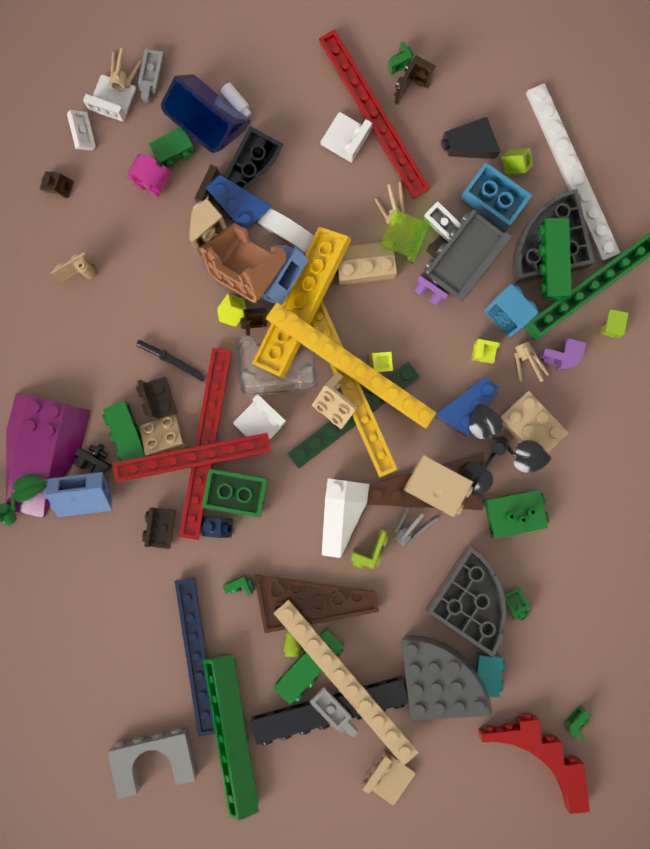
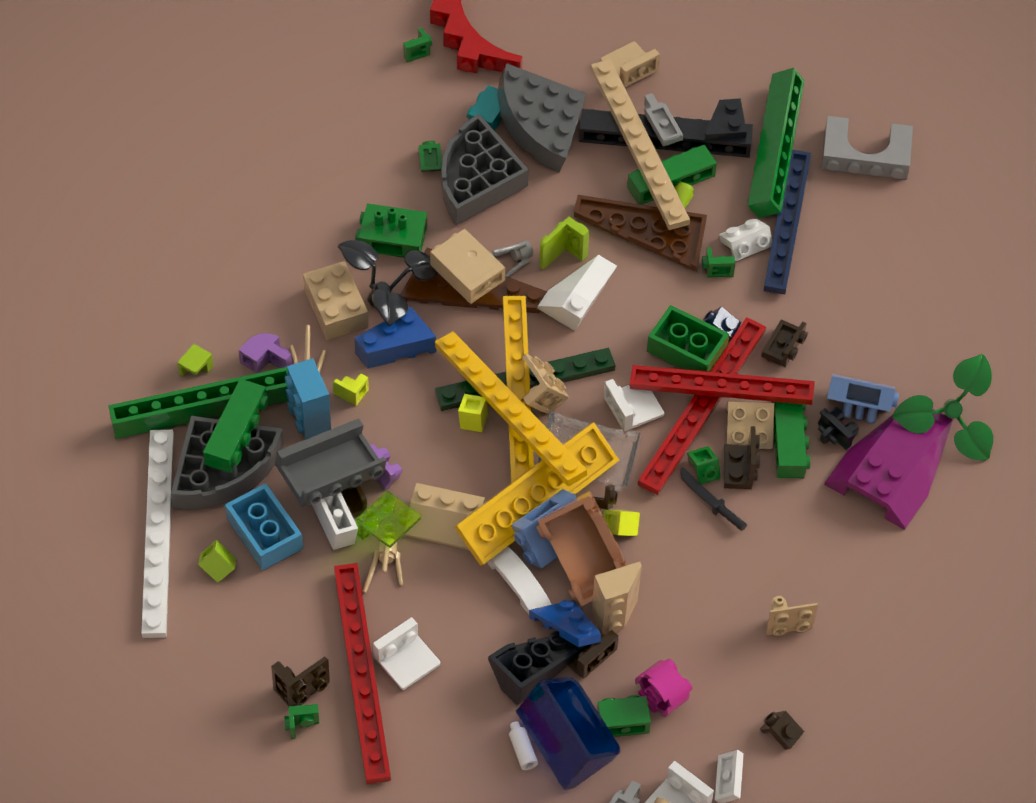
camera: 160 degrees left, 30 degrees down
black slope [441,117,500,159] -> none
none -> green bracket [687,446,721,484]
none -> black wing [705,98,747,140]
none -> white bracket [719,219,772,261]

